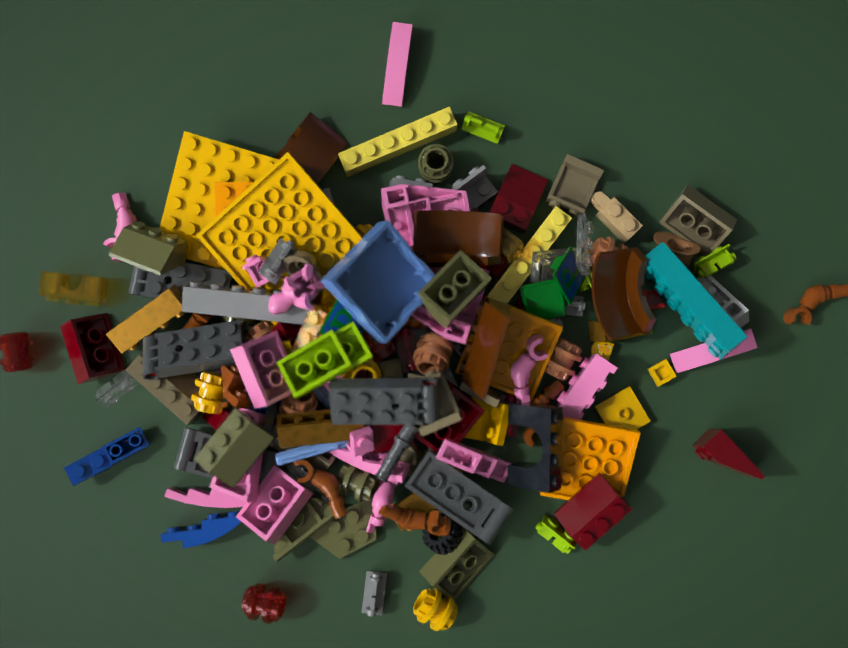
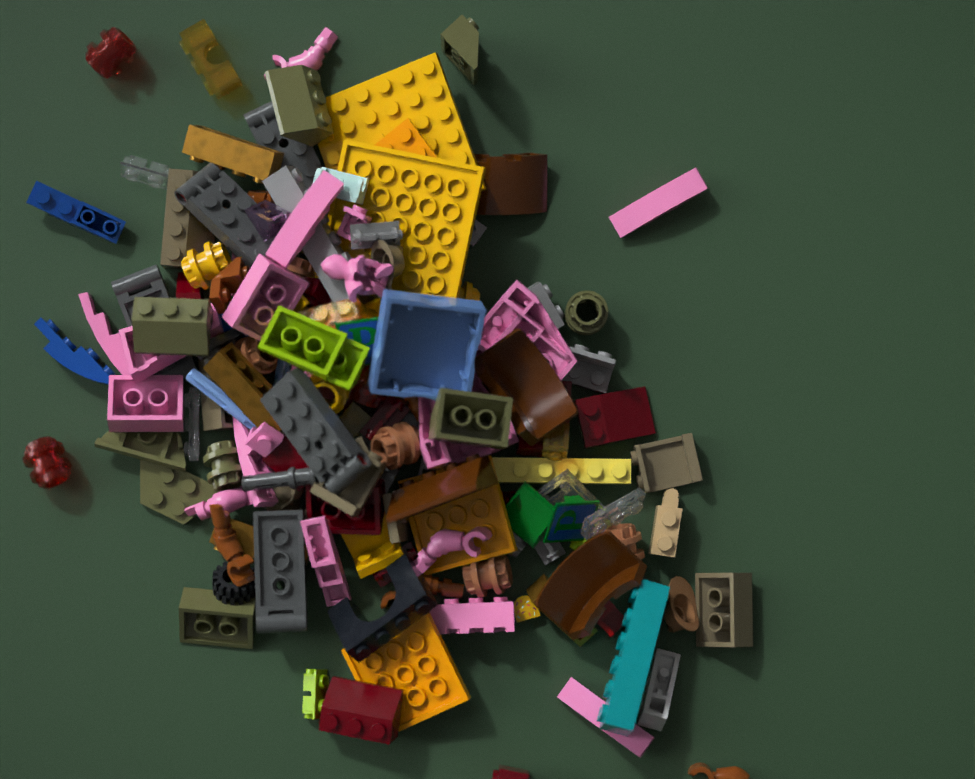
camera: 55 degrees right, 0 degrees up
dark red slope [60,313,126,384] -> none
dark orange piece [293,459,347,519] -> none
light yellow brick [338,107,457,177] -> none
light grey hinge [362,571,387,617] -> none
yellow piece [413,588,458,631] -> none
lime hinge [461,111,505,144] -> none
yellow plate [594,386,651,430] -> none
yellow plate [647,359,677,387] -> none
lime hinge [693,244,737,279] -> none
none -> clear purple slope [245,200,291,242]
none -> bright pink slope [265,170,344,269]
none -> light aqua hinge [313,167,369,205]
none -> olive slope [440,15,479,85]

